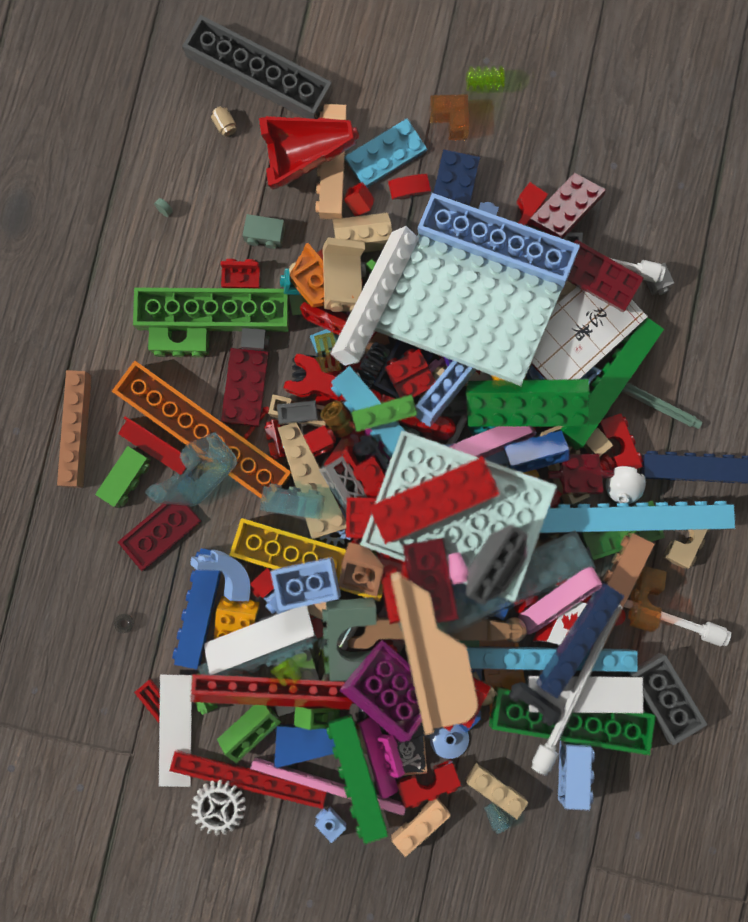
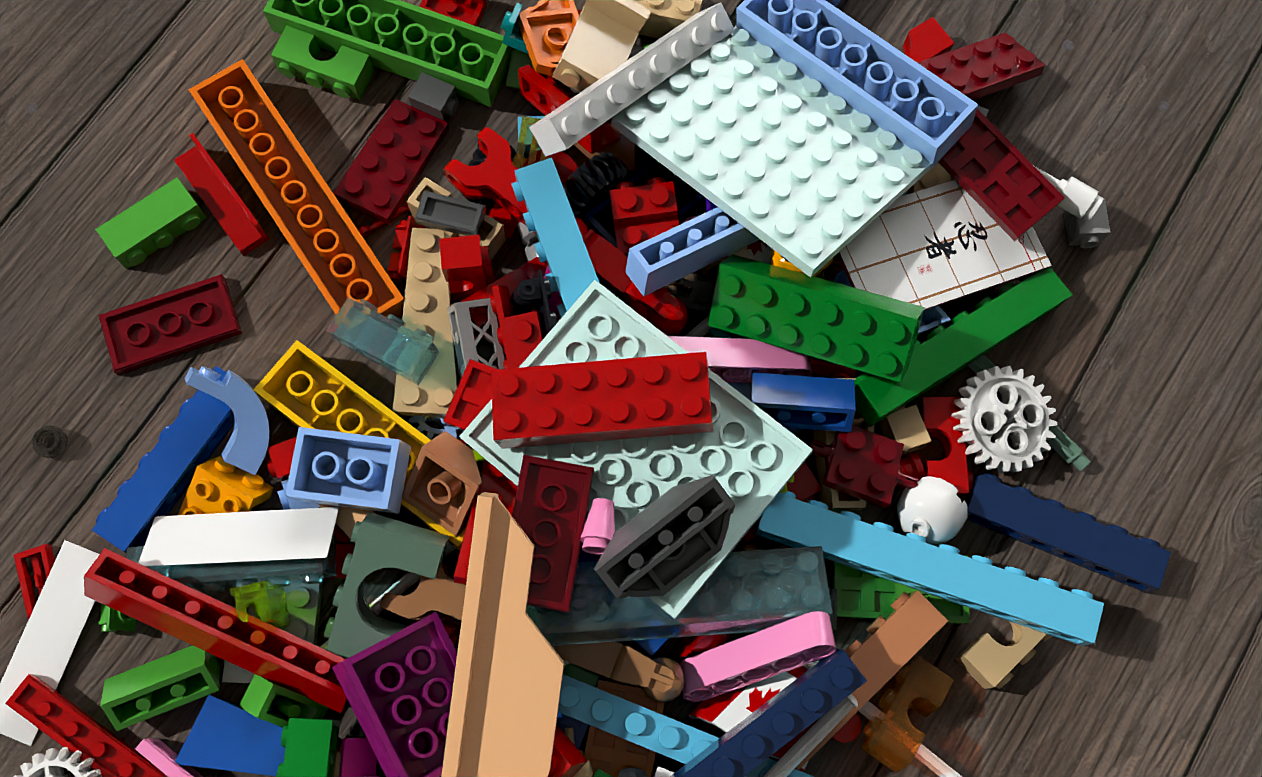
camera: 20 degrees right, 10 degrees down
nougat brick [57,370,92,488] -> none
clear light blue windscreen [145,432,237,506] -> none
pearl gold wheel [320,401,355,438] -> none
bright green brick [351,395,417,431] -> none
none -> white gear [952,366,1057,473]

